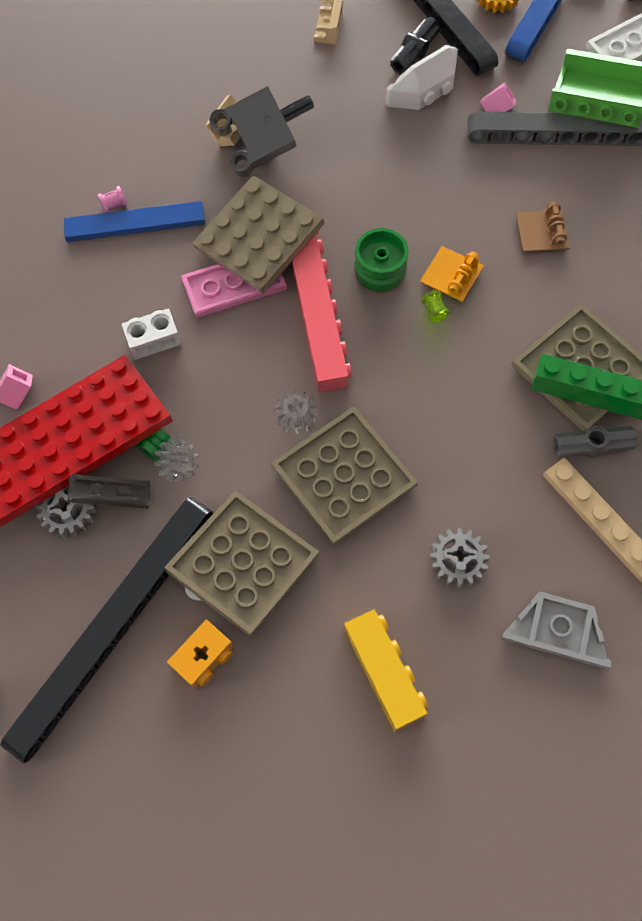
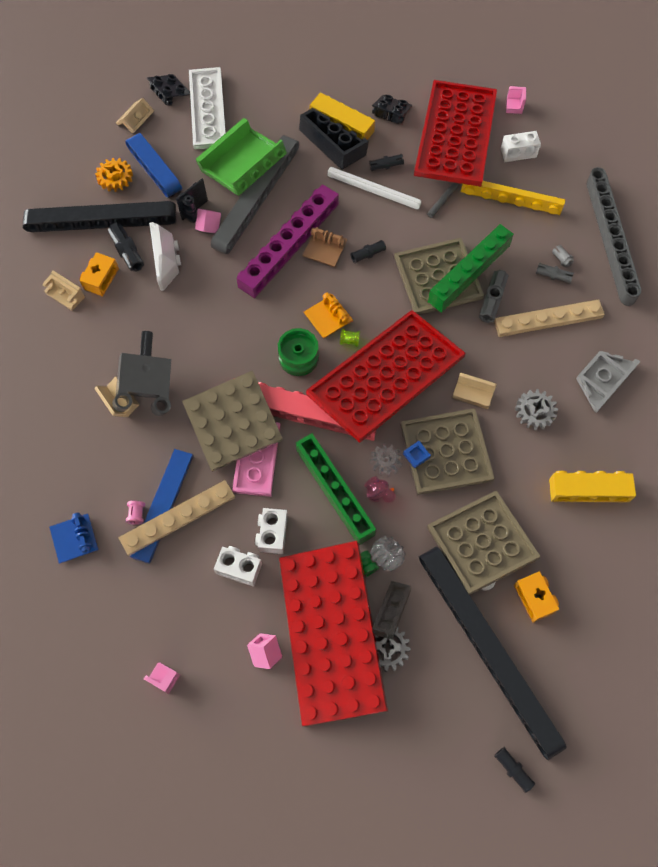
camera: 65 degrees left, 0 degrees up
none -> blue hinge [49,513,99,564]
none -> light orange brick [79,252,119,297]
none -> tan plate [118,480,235,556]
none -> black hinge [176,178,208,223]
none -> white brick [214,546,262,587]
none -> magenta brick [236,184,339,298]
none -> green brick [296,433,376,546]
none -> red plate [306,310,466,443]
none -> black pin [350,240,386,263]
none -> clear pink animal [364,476,396,503]
none -> blue plate [403,441,431,468]
none -> tan panel [452,373,497,409]

